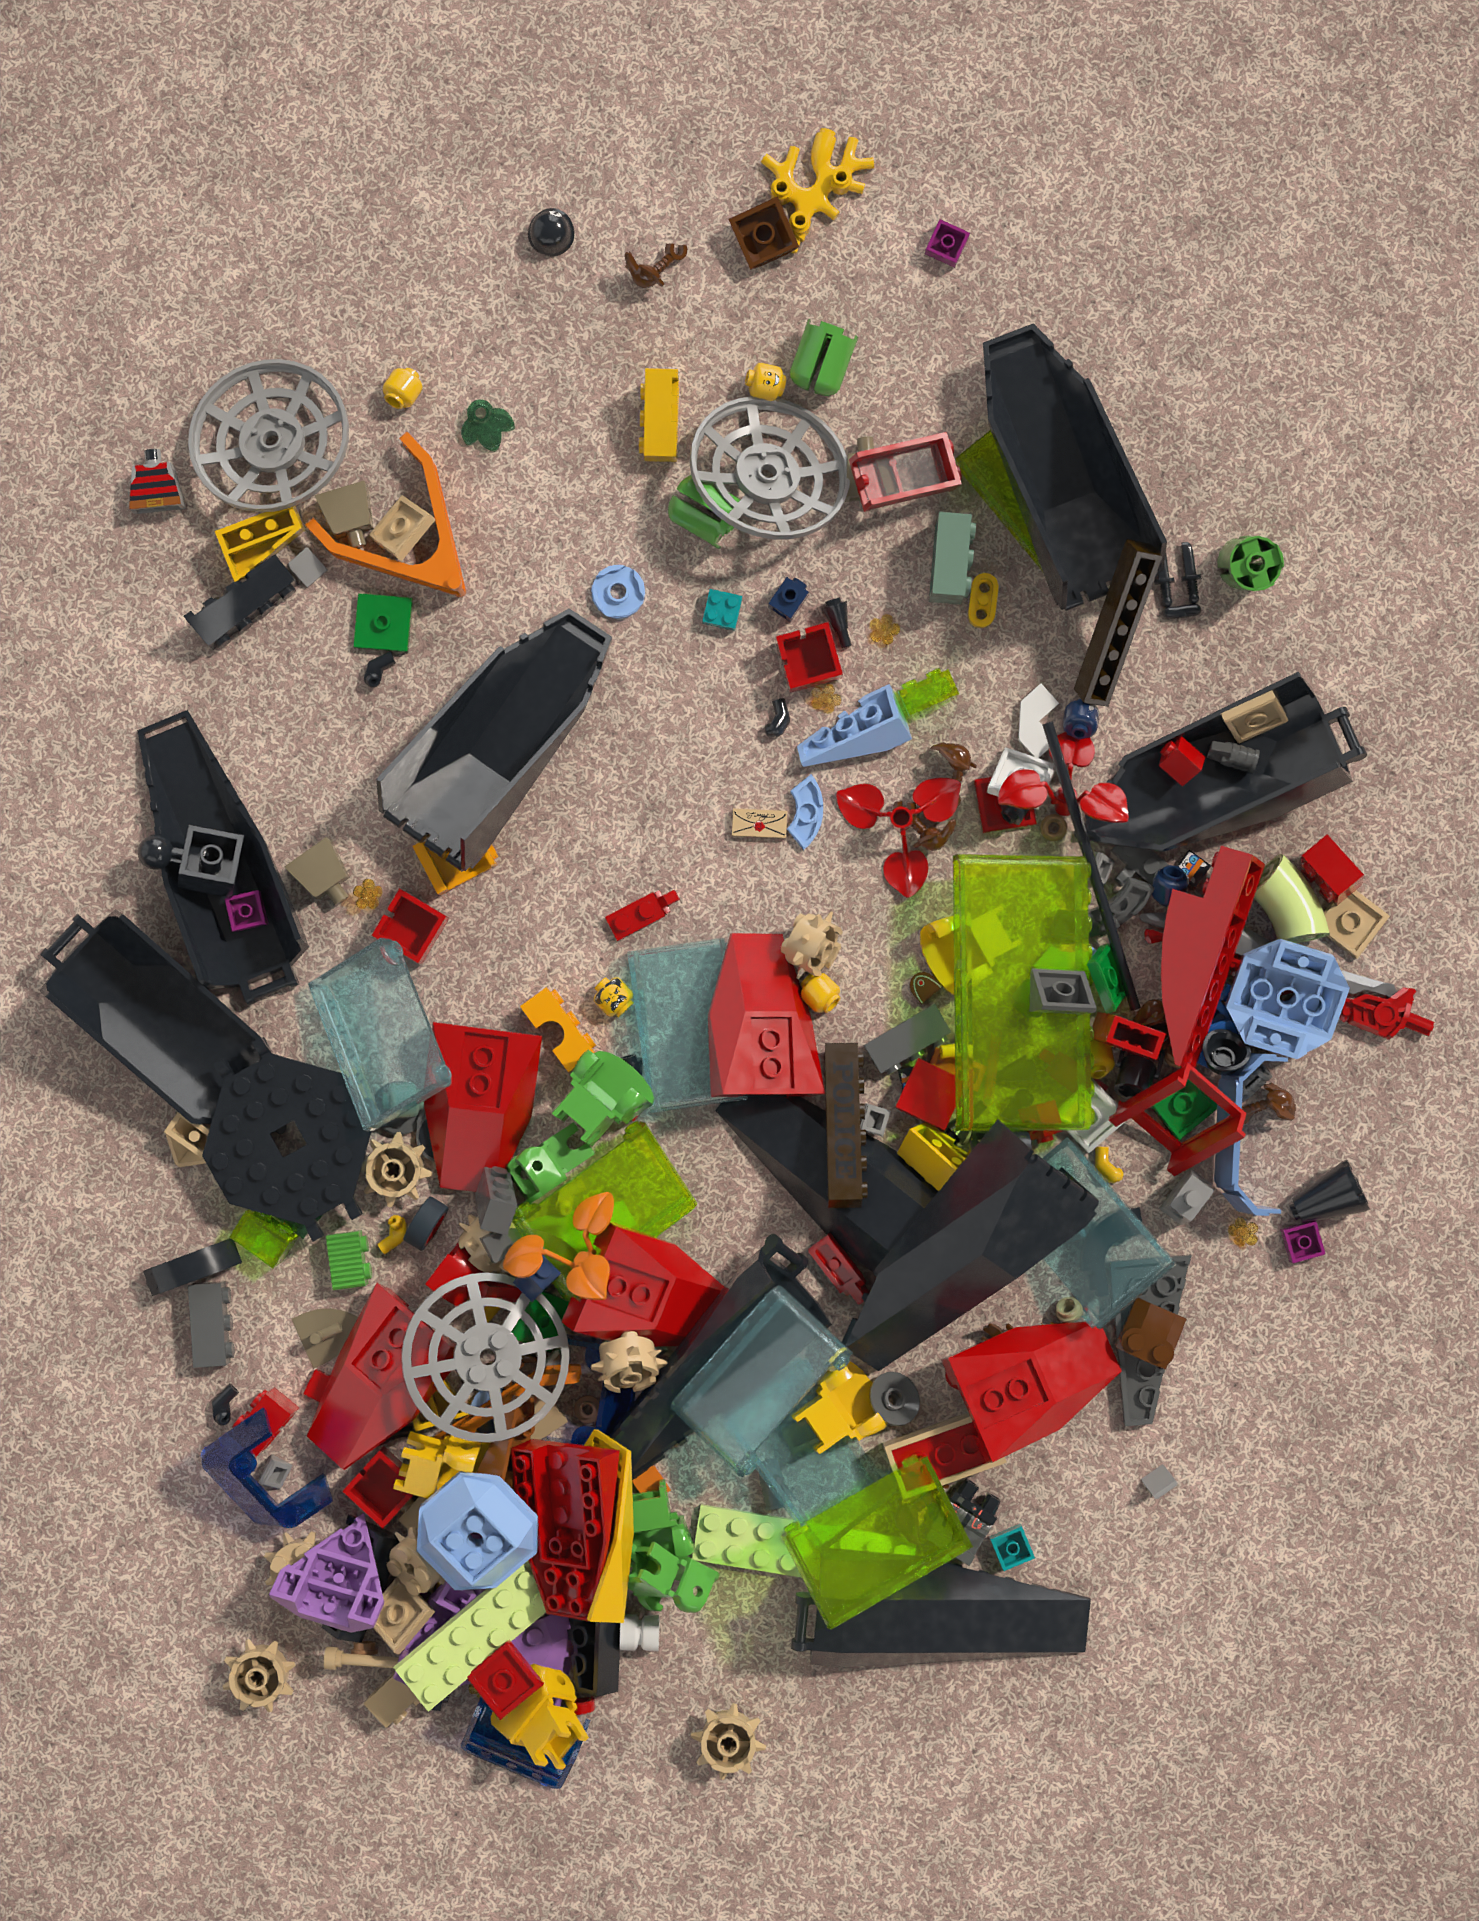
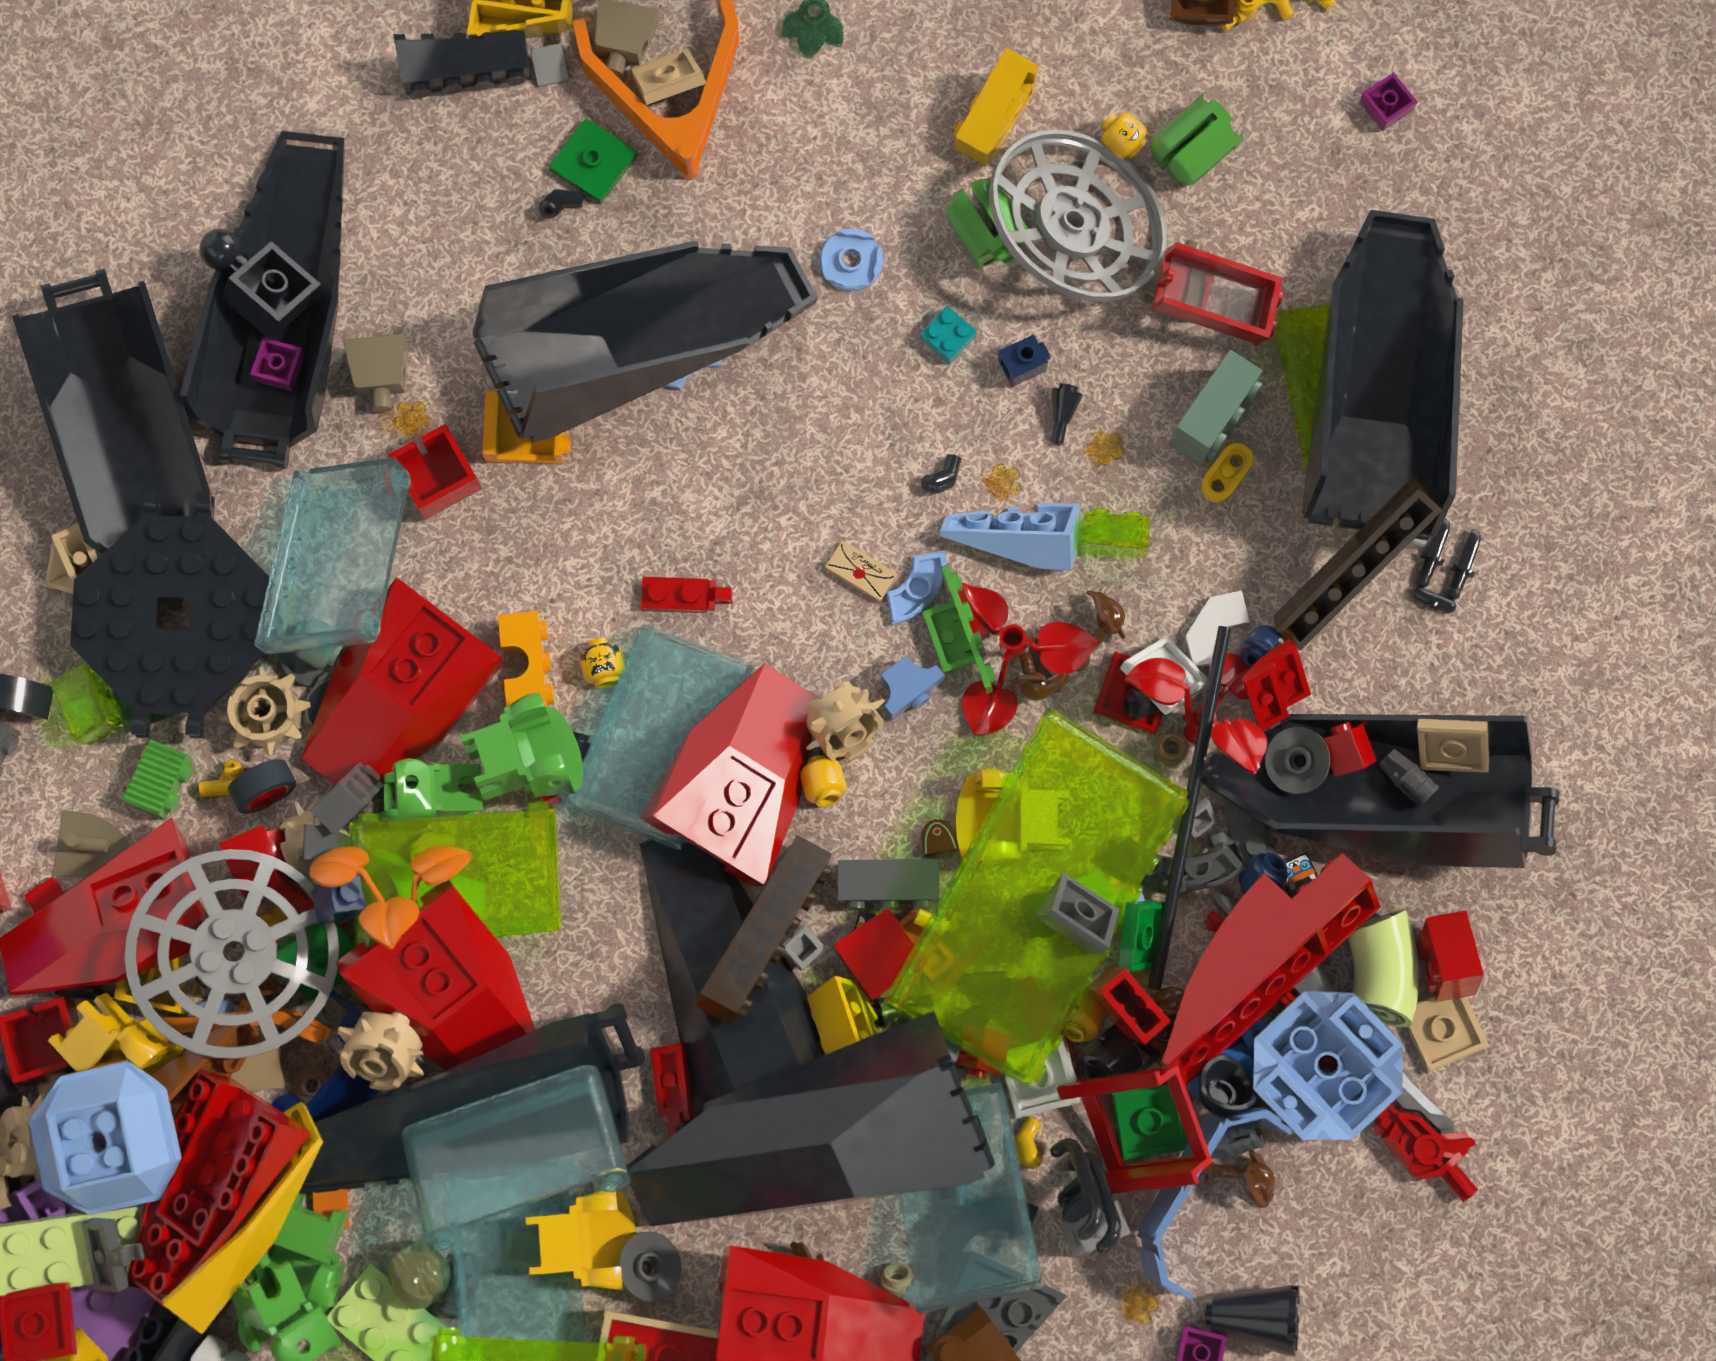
camera: 25 degrees right, 10 degrees down
red piece [775,622,843,693] -> none
bright green cylinder [1217,536,1284,591] -> none
none -> dark grey plate [81,1218,144,1292]
none -> olive hair [387,1239,451,1310]
none -> medium blue brick [880,655,945,721]
none -> bright green bracket [922,564,996,694]
none -> black piece [1050,1138,1122,1254]
none -> red slope [1242,639,1311,731]
none -> dark grey dish [1265,727,1330,794]

